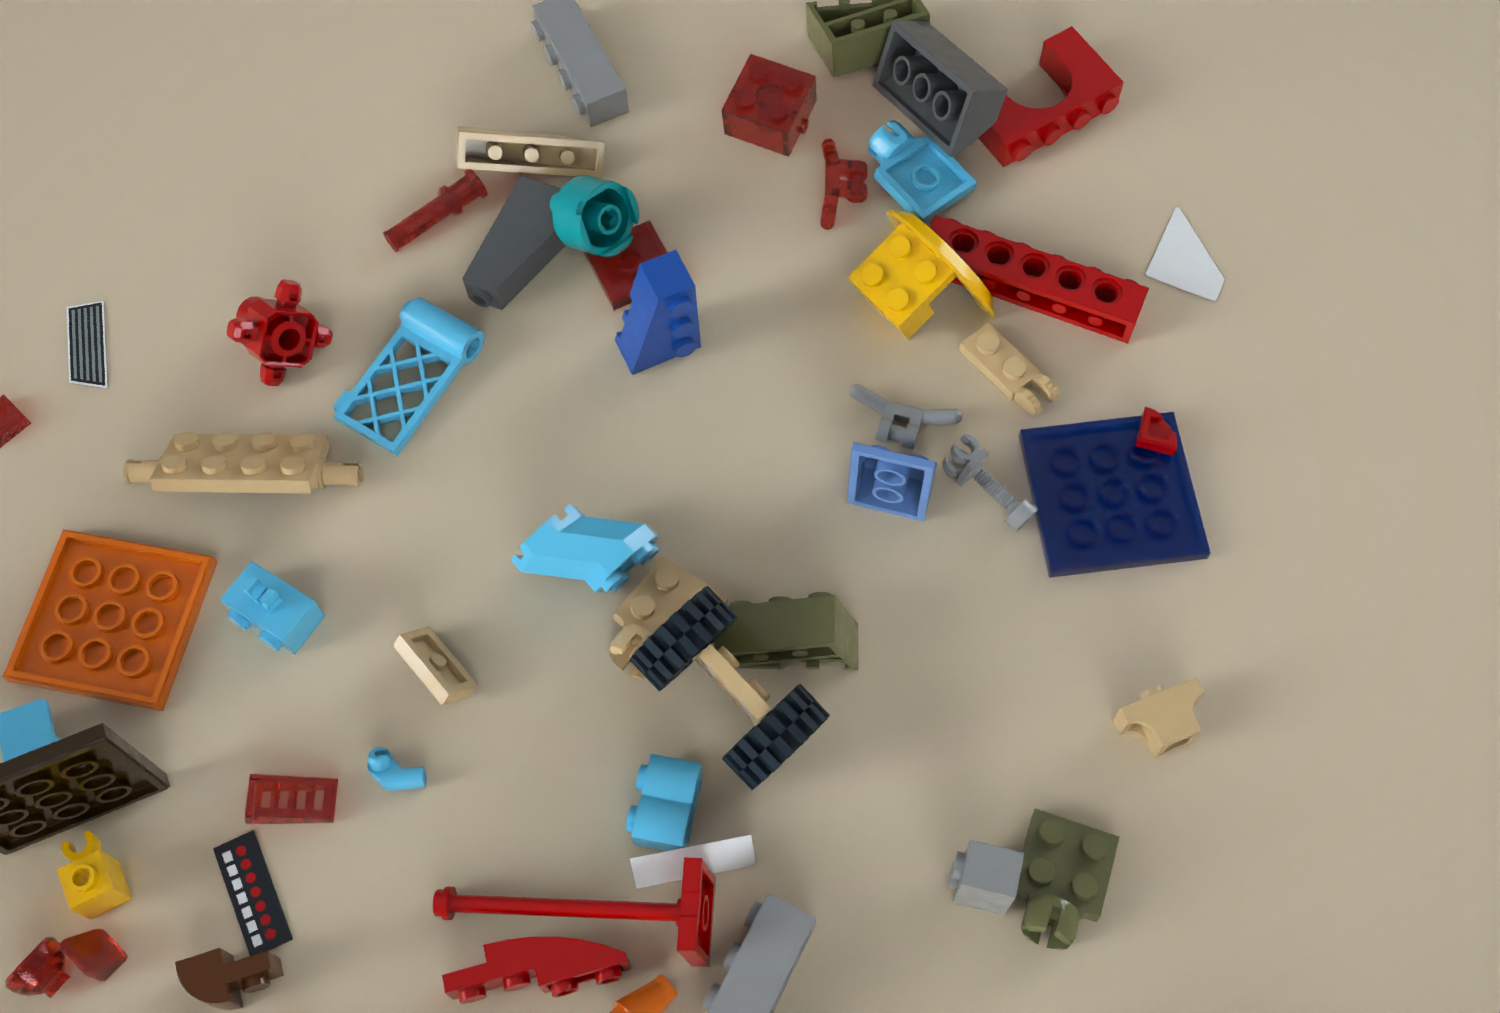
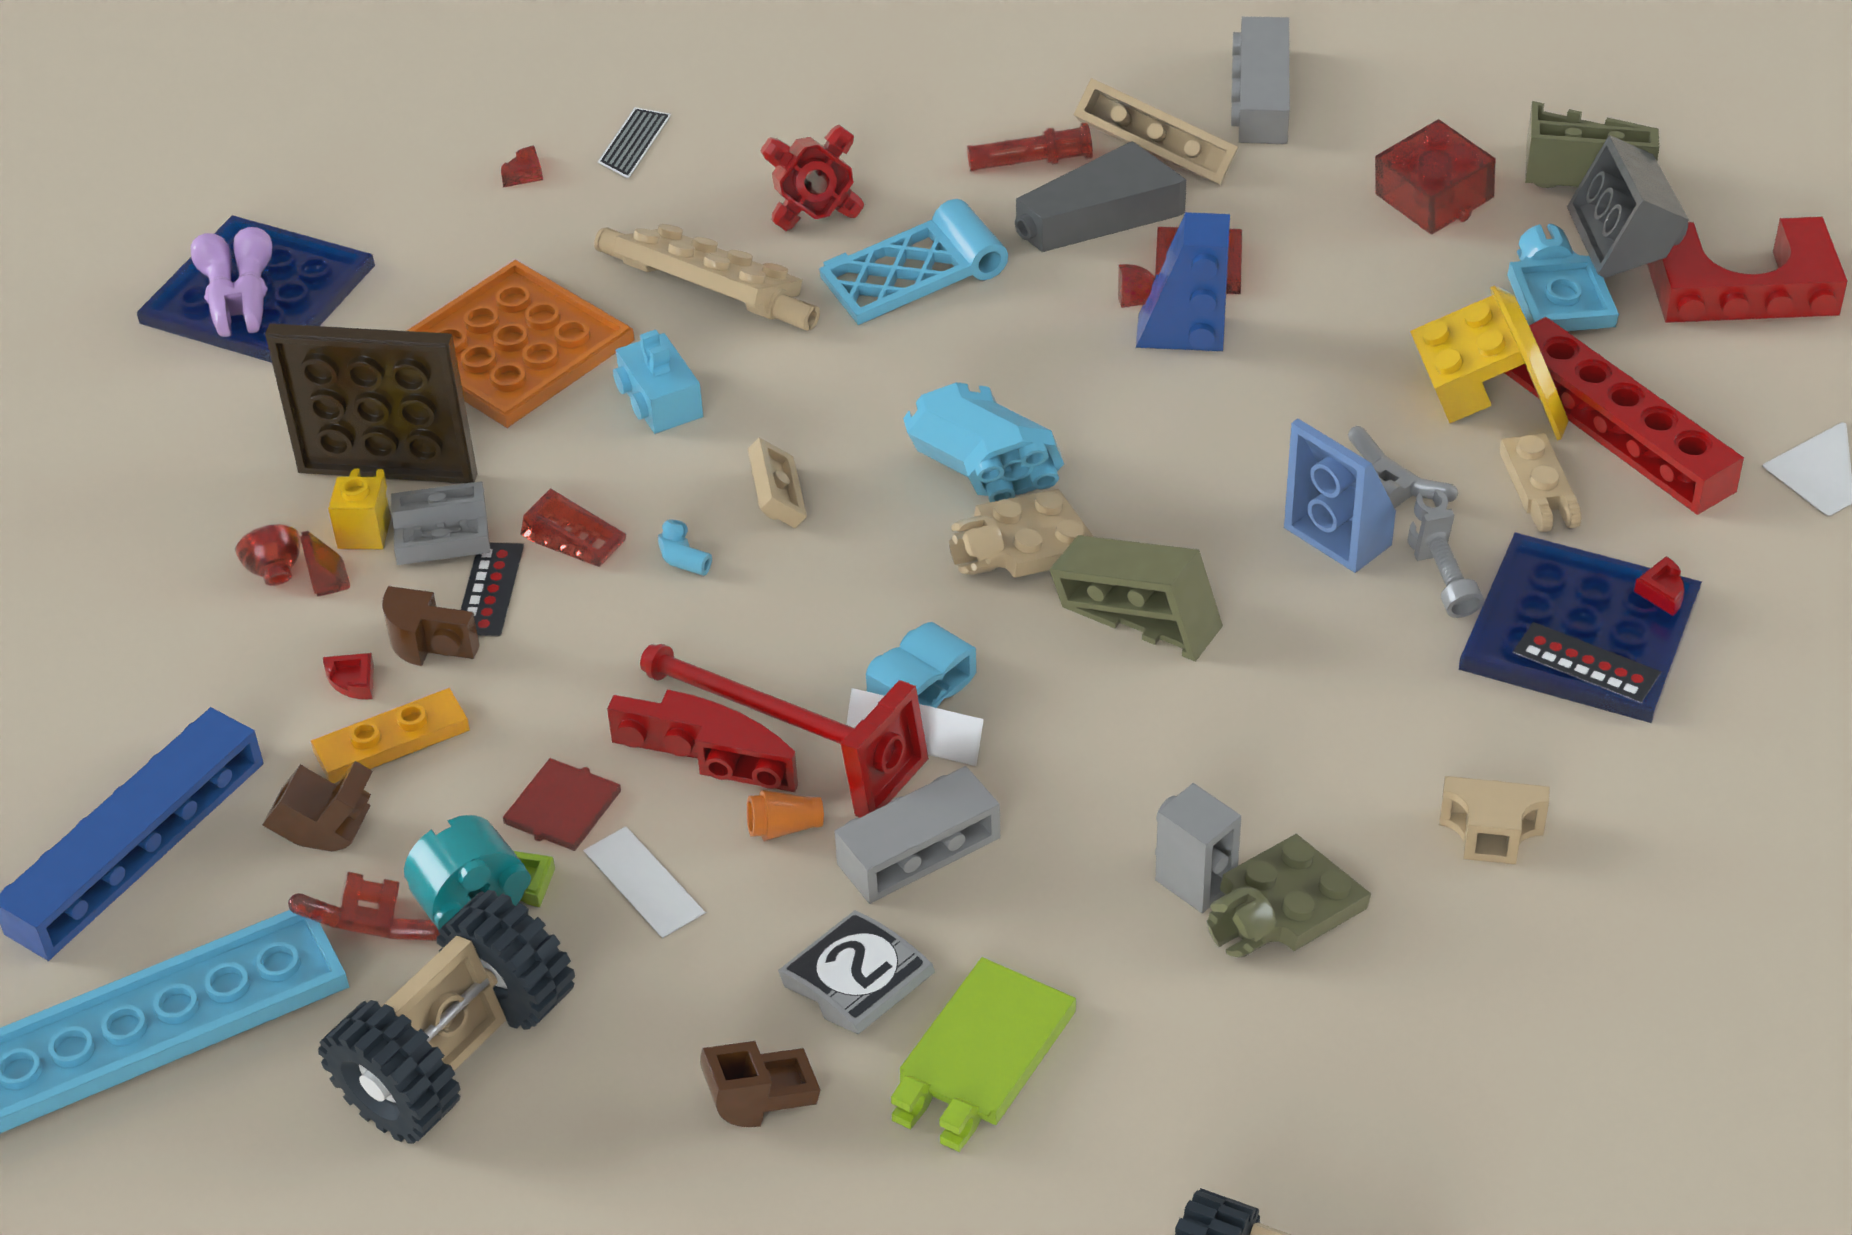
camera: 30 degrees right, 20 degrees down
teal brick [549,175,639,257] -> none
black plate [630,586,830,791] -> none
clear red piece [820,139,868,230] -> none
none -> light grey slope [391,481,490,565]
none -> clear red tile [1118,264,1155,308]
none -> black sticker [1513,622,1661,703]

